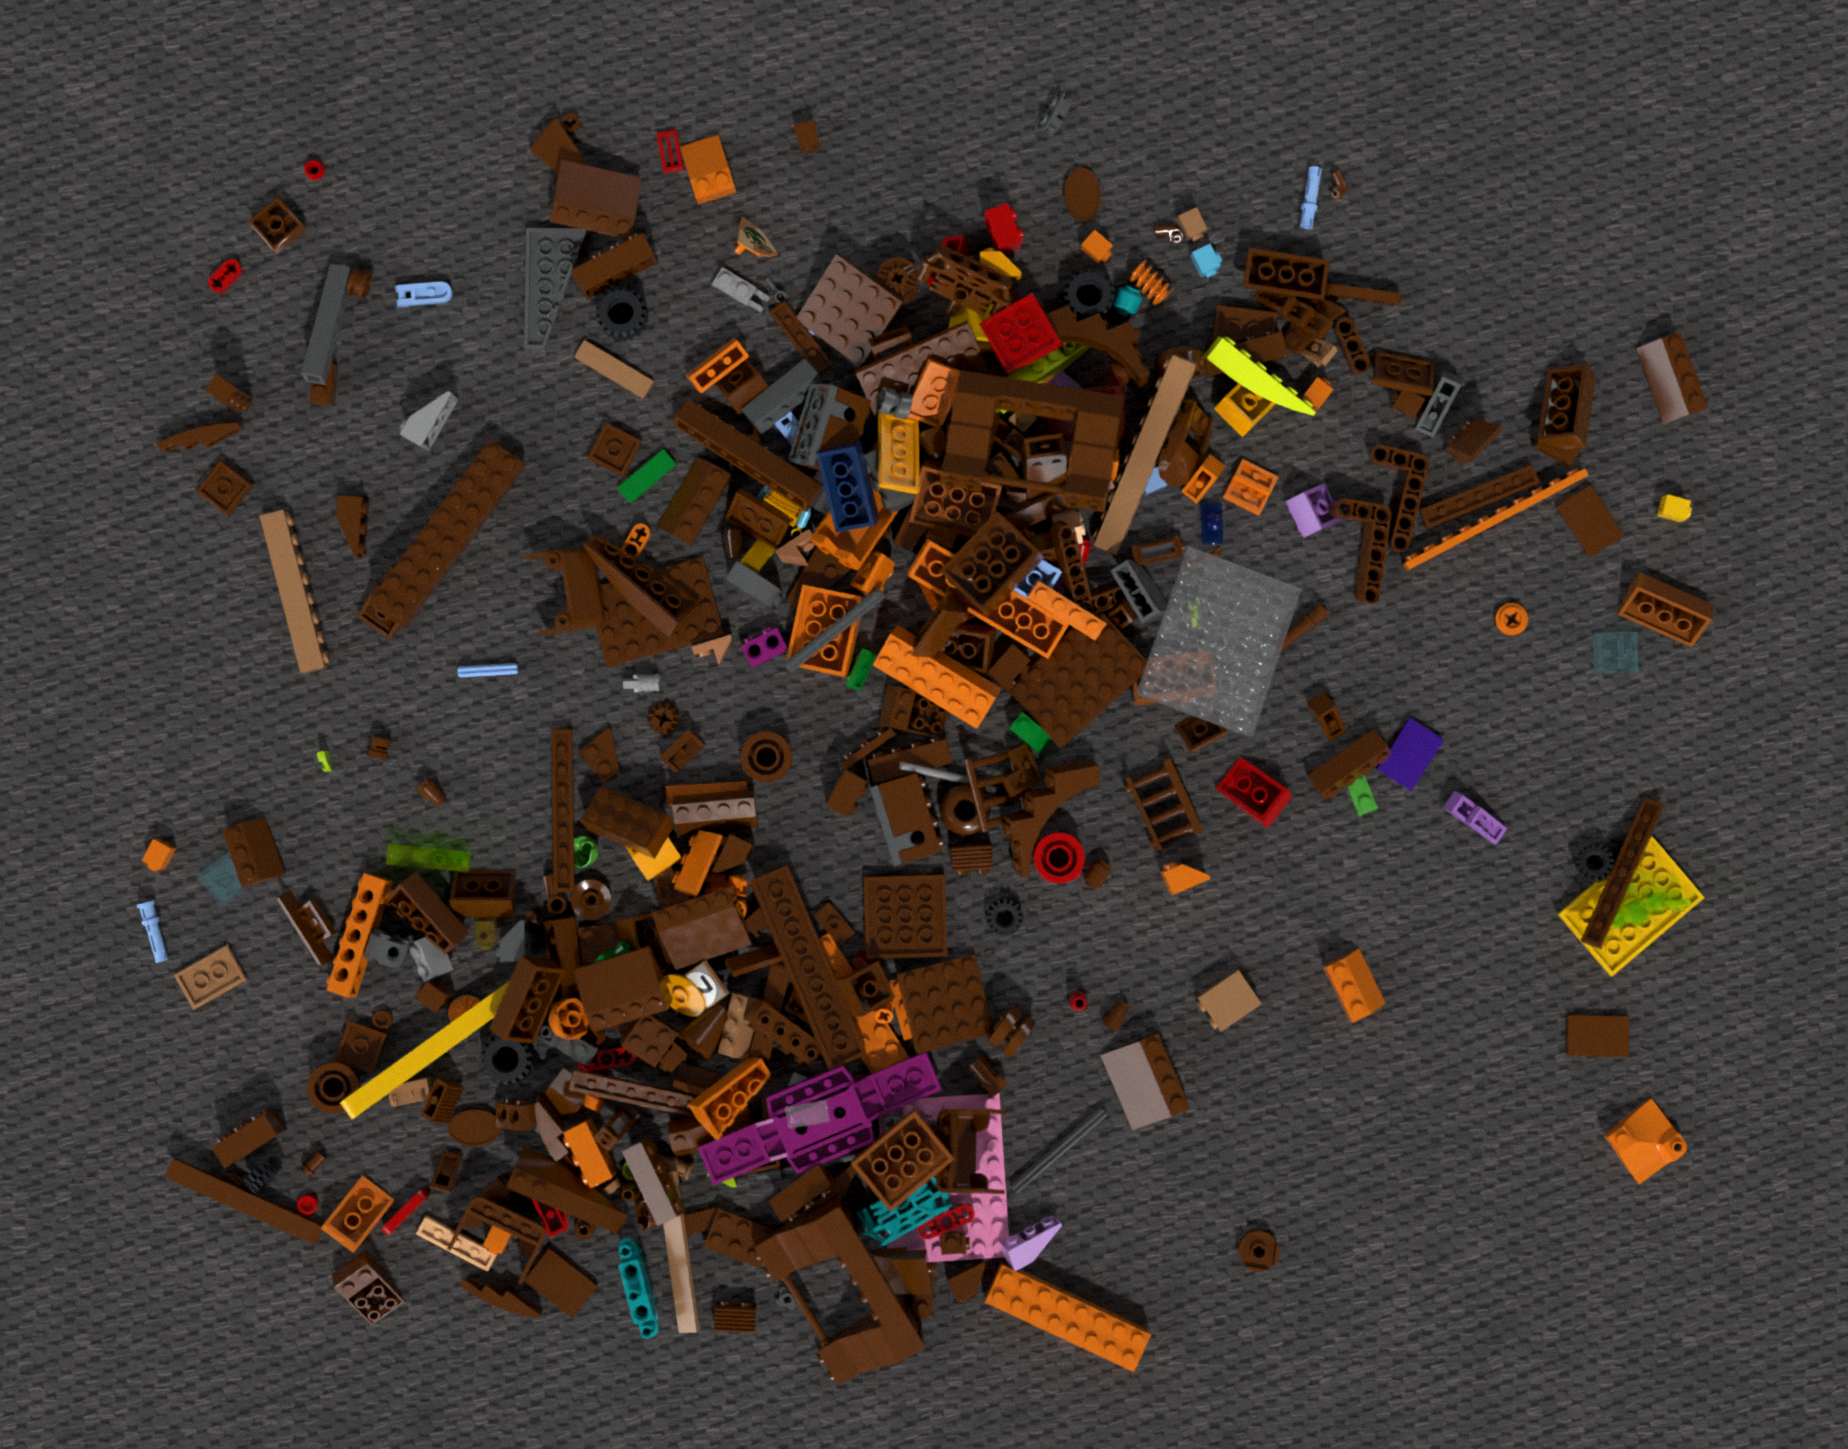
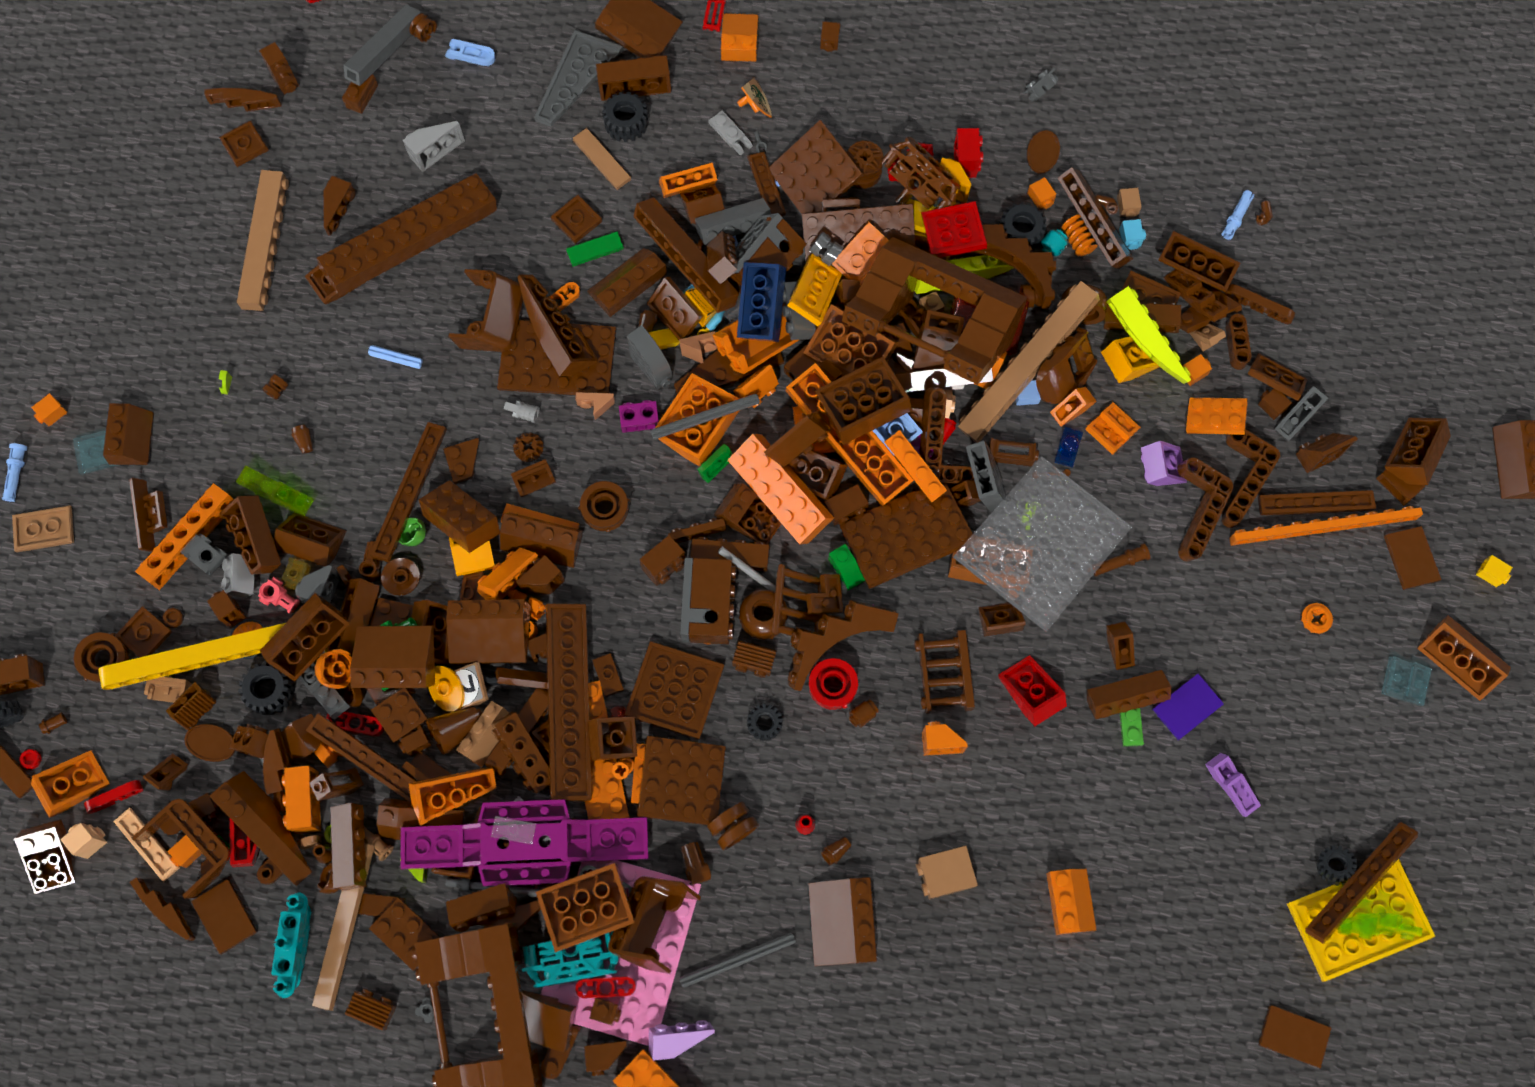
camera: 20 degrees right, 15 degrees down
none -> light nougat brick [60,823,107,859]
none -> coral connector [258,577,300,614]
none -> reddish brown brick [707,230,737,284]
none -> reddish brown brick [1058,167,1134,269]
none -> orange plate [1186,398,1248,435]

